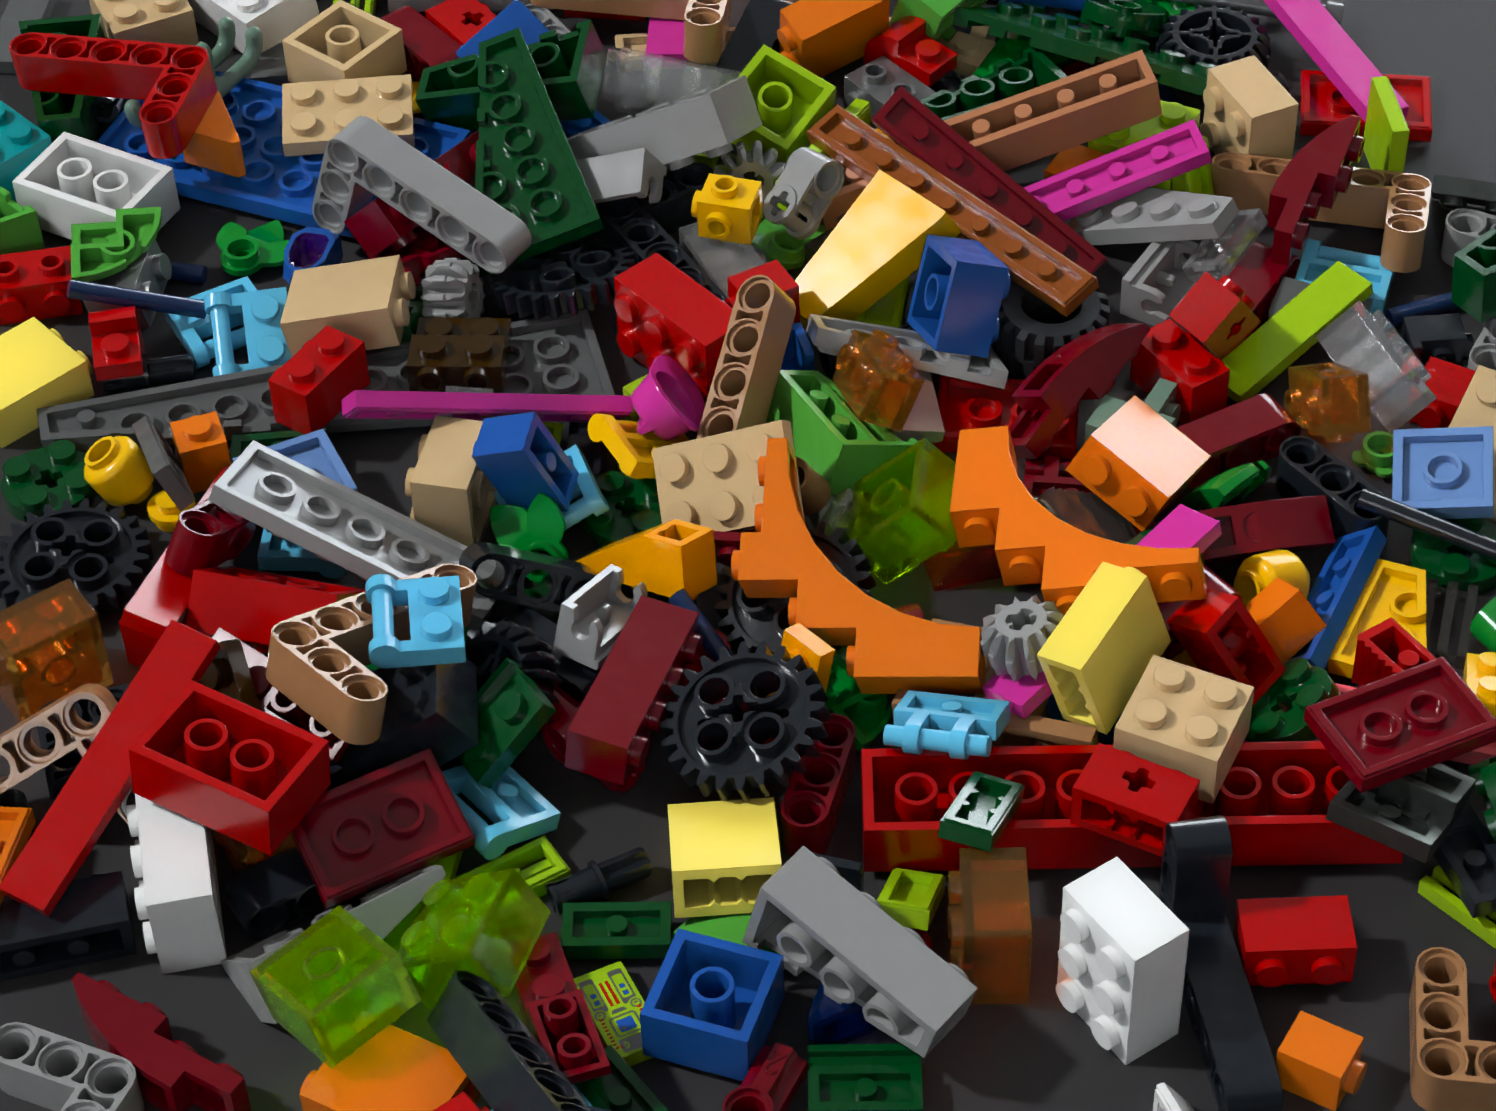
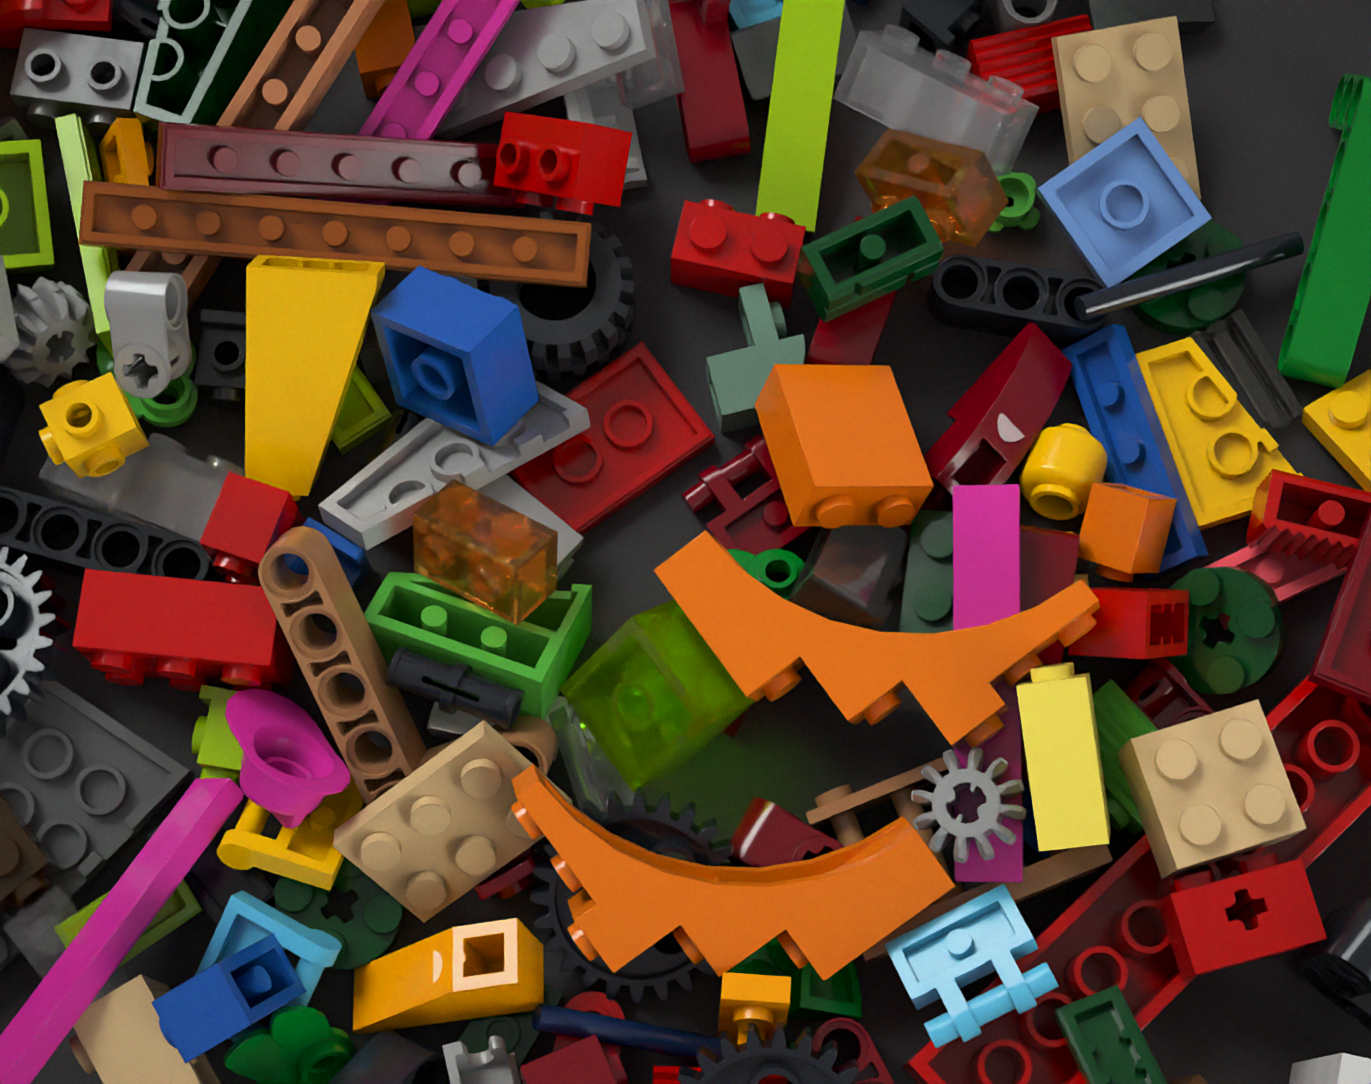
camera: 45 degrees left, 30 degrees up
dark red slope [1009,323,1151,458] -> none
red brick [1169,271,1261,360] -> none
green brick [1174,460,1272,511] -> none
none -> black pin [386,646,524,730]
none -> red brick [493,111,633,215]
none -> dark green brick [796,195,944,323]

